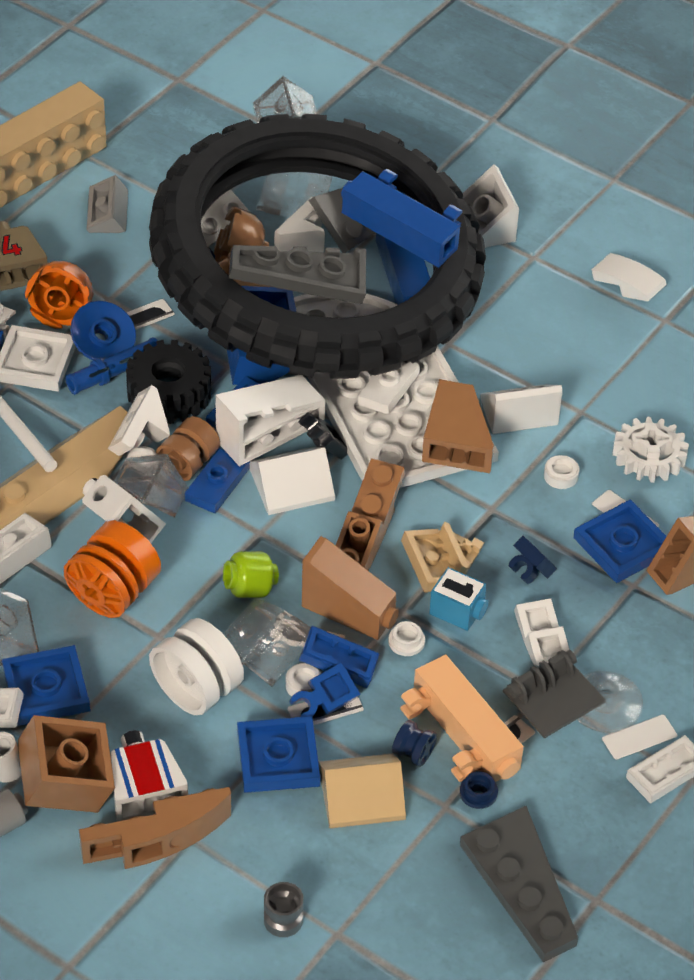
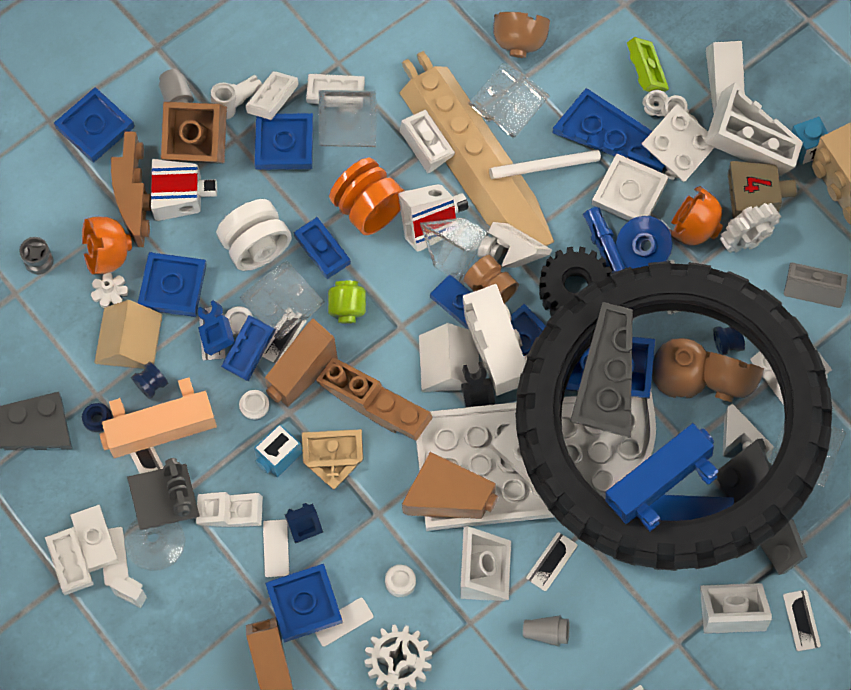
camera: 110 degrees right, 20 degrees up
none -> blue plate [54,87,135,163]
none -> white plate [70,505,119,572]
none -> orange cylinder [82,216,132,274]
none -> white plant [91,273,128,308]
none -> white plate [110,576,147,608]
none -> white sticker [263,520,289,577]
none -> blue plate [294,217,351,279]
none -> light grey cone [523,615,570,646]
none -> sticker [526,532,578,591]
none -> white gear [720,203,781,253]
none -> sticker [783,590,821,651]

